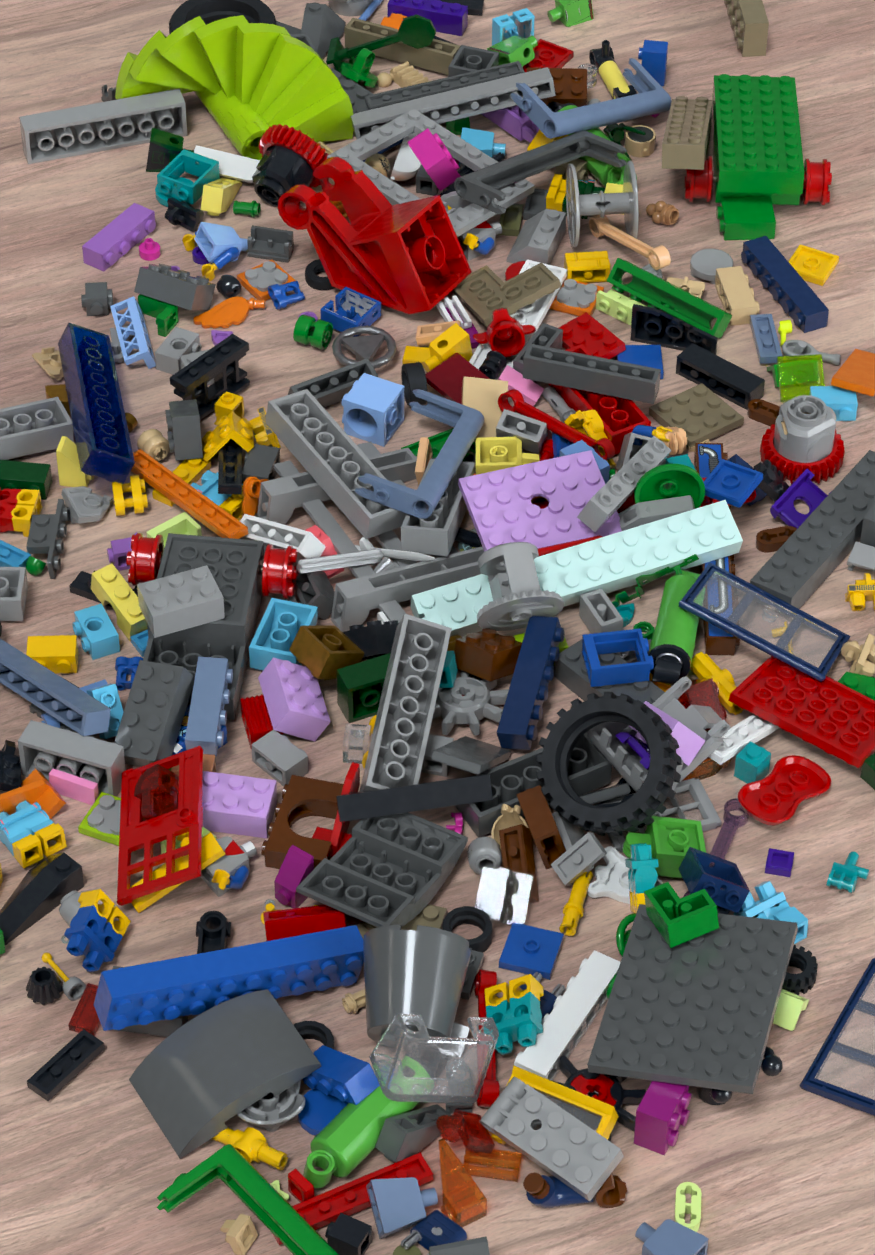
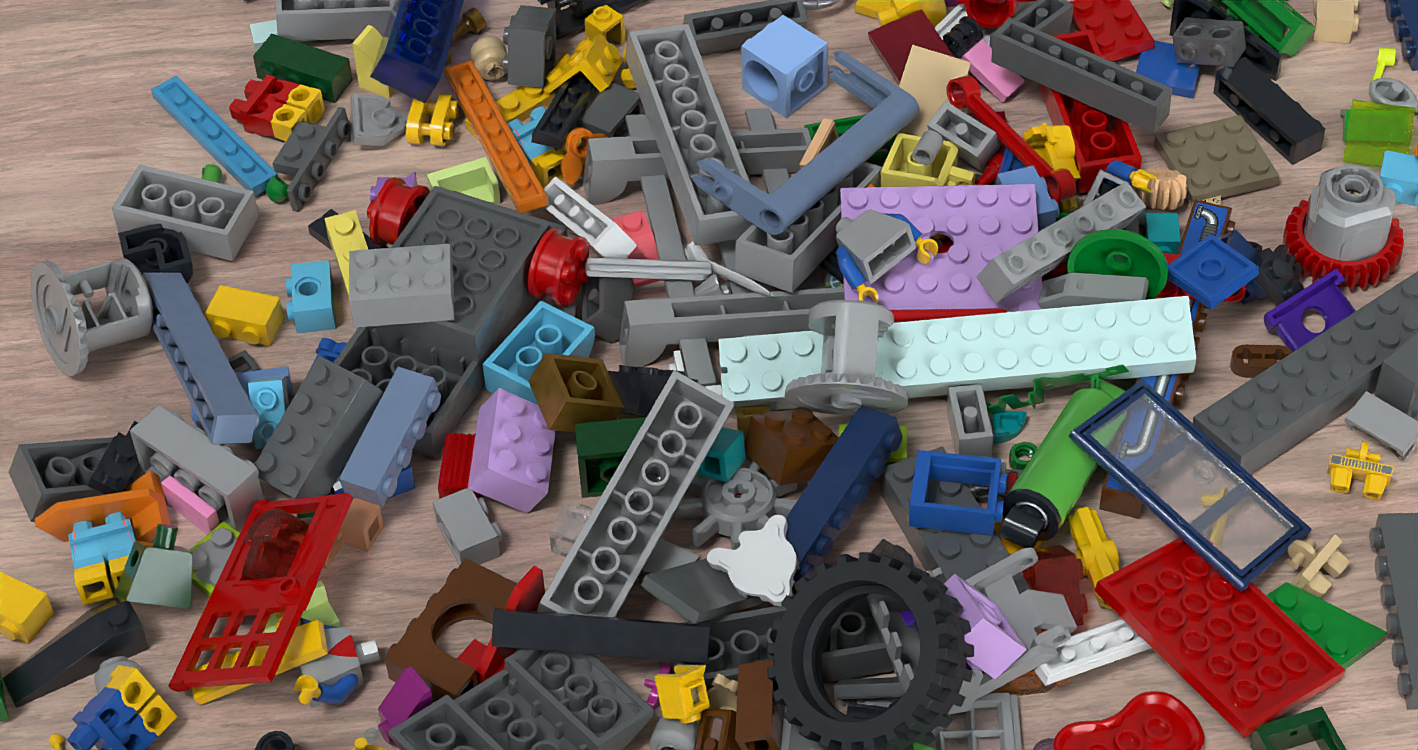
camera: 20 degrees right, 5 degrees up
lavender brick [202,771,277,838] -> none
black tyre [401,362,428,406] -> none
light grey axle [542,386,584,428] -> none
teal brick [734,741,771,784] -> none
reddish brown beam [747,399,780,426] -> none
sand blue plate [750,314,782,364] -> none
none -> torso [116,524,193,609]
none -> yellow window [654,665,710,723]
none -> white tile [707,515,799,606]
none -> light grey torso [836,209,938,304]
none -> light grey hinge [912,130,943,165]
none -> flat silver brick [1172,17,1246,67]

